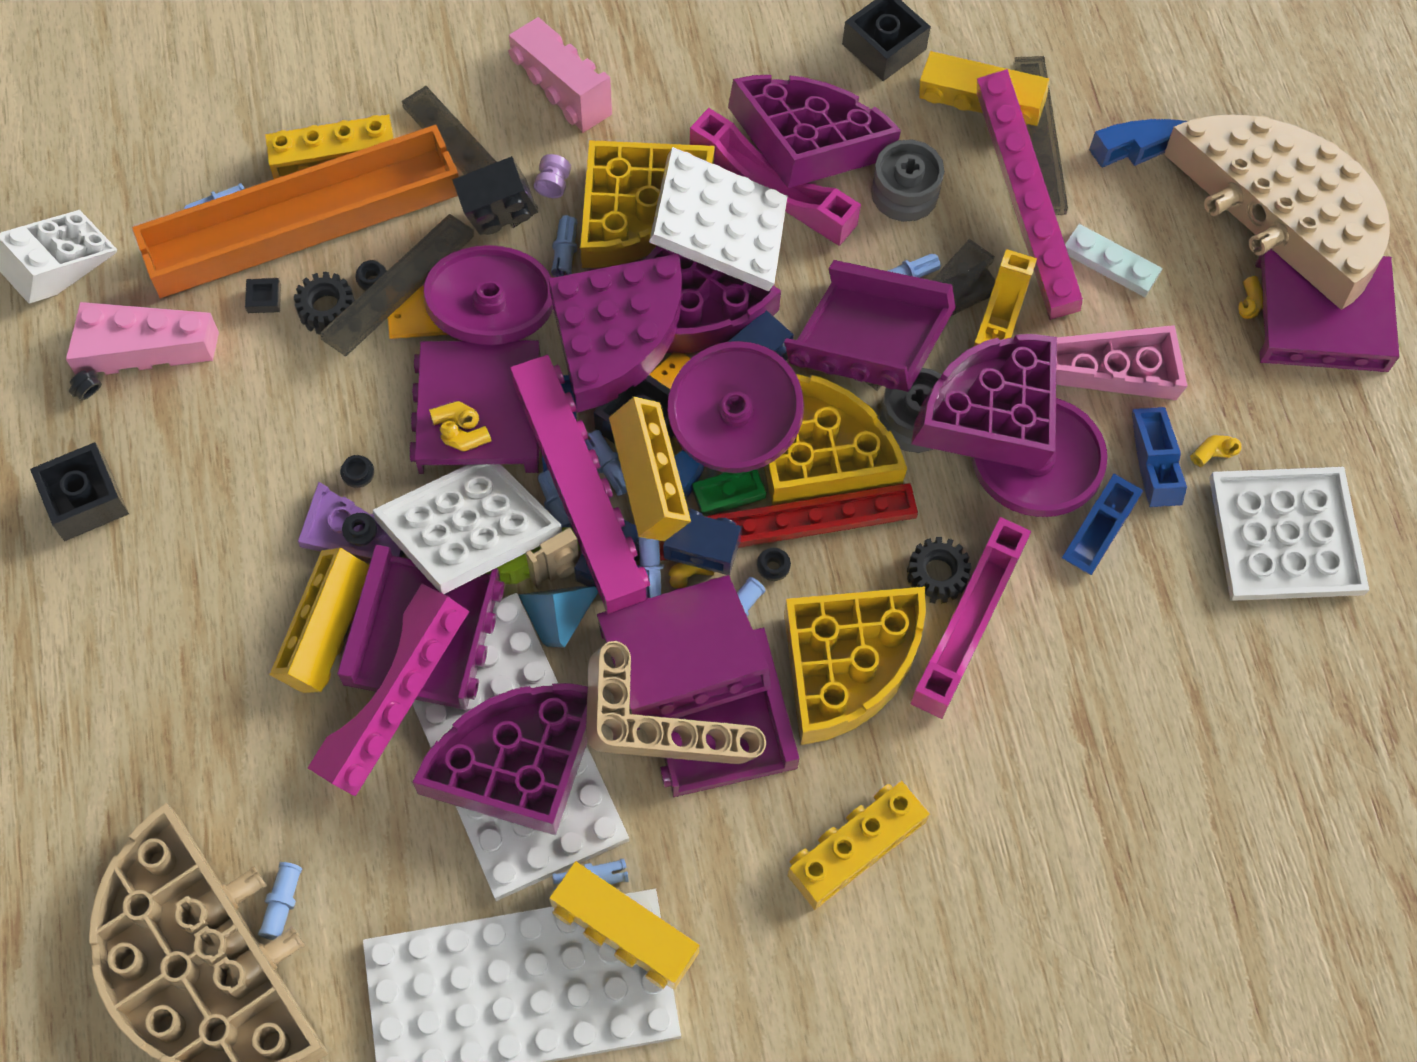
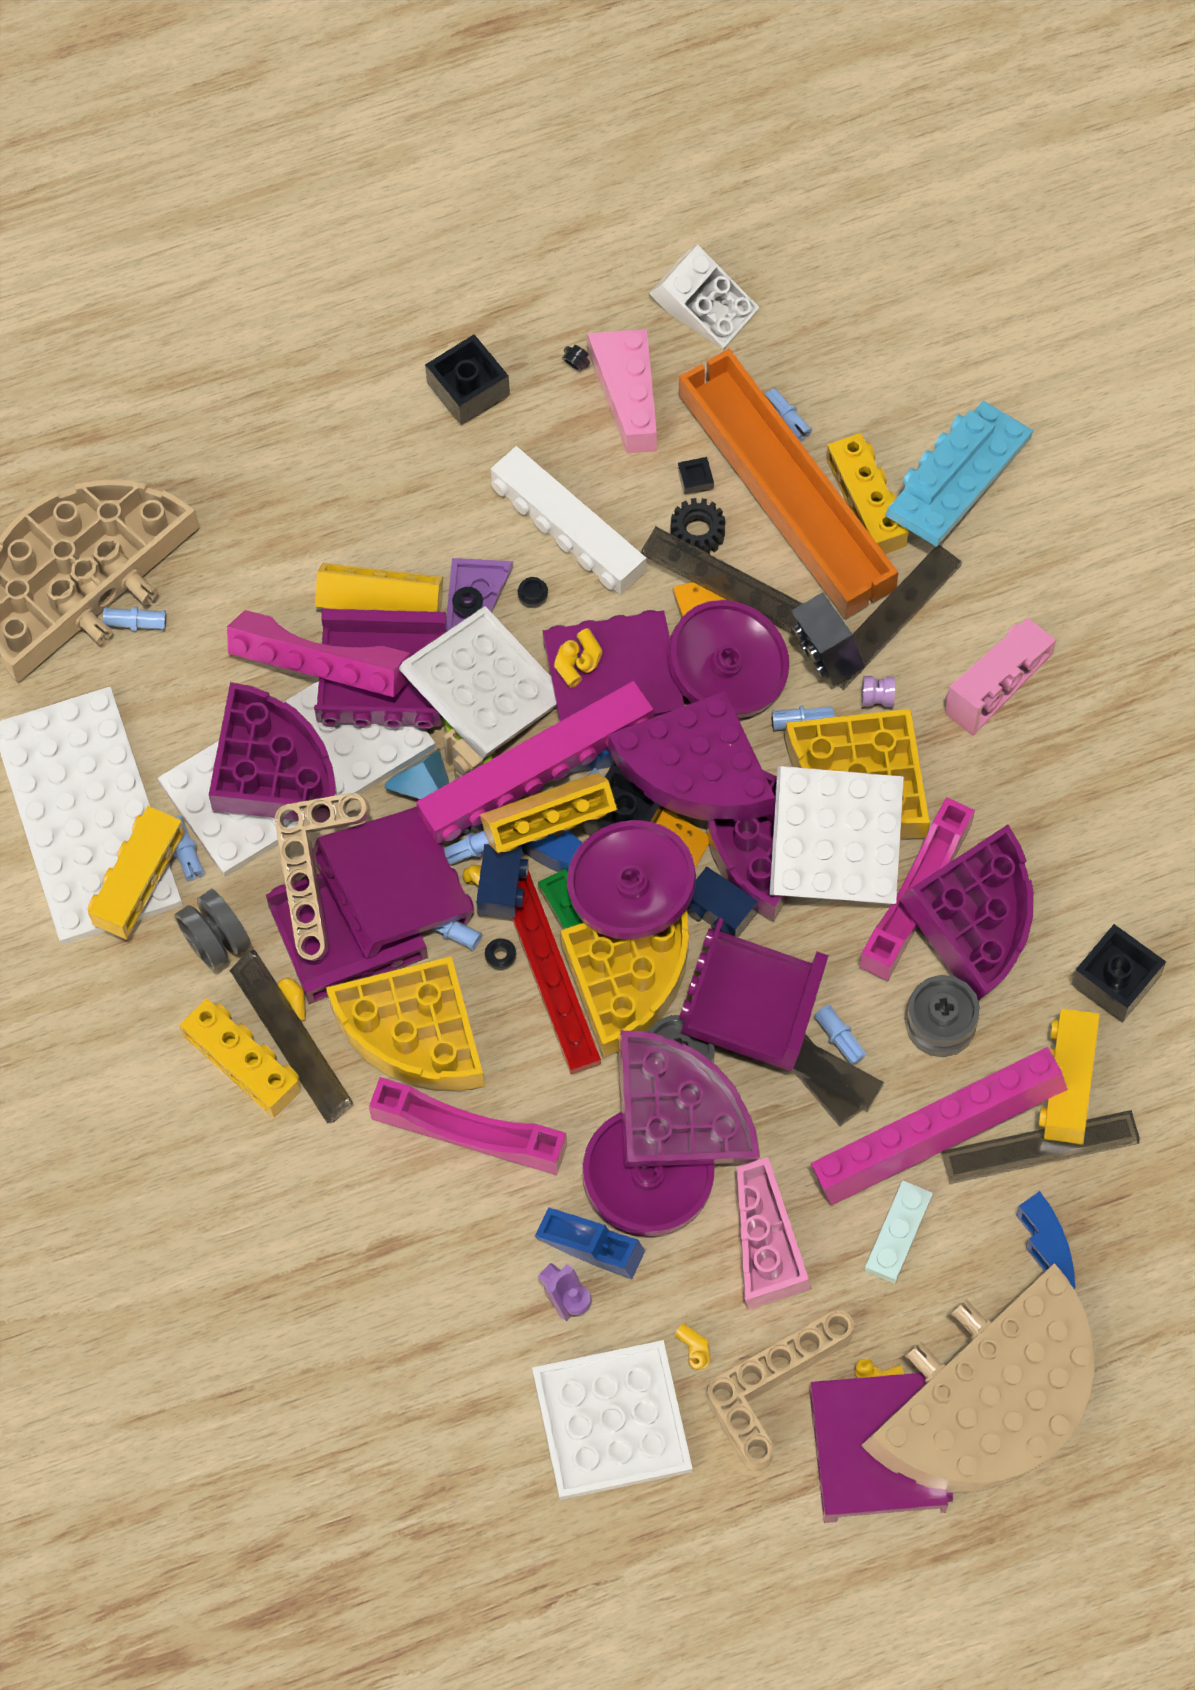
camera: 85 degrees right, 0 degrees up
black plate [355,260,388,292] -> none
black tyre [907,537,971,604] -> none
yellow arch [973,249,1037,347] -> none
blue slope [1132,407,1187,507] -> none
none -> dark grey wheel [174,888,251,971]
none -> clear smoke tile [229,950,353,1123]
none -> yellow arm [277,977,306,1021]
none -> white brick [491,446,646,595]
none -> medium lavender hips [538,1263,592,1321]
none -> tan beam [707,1310,853,1471]
none -> medium azure plate [886,401,1034,547]

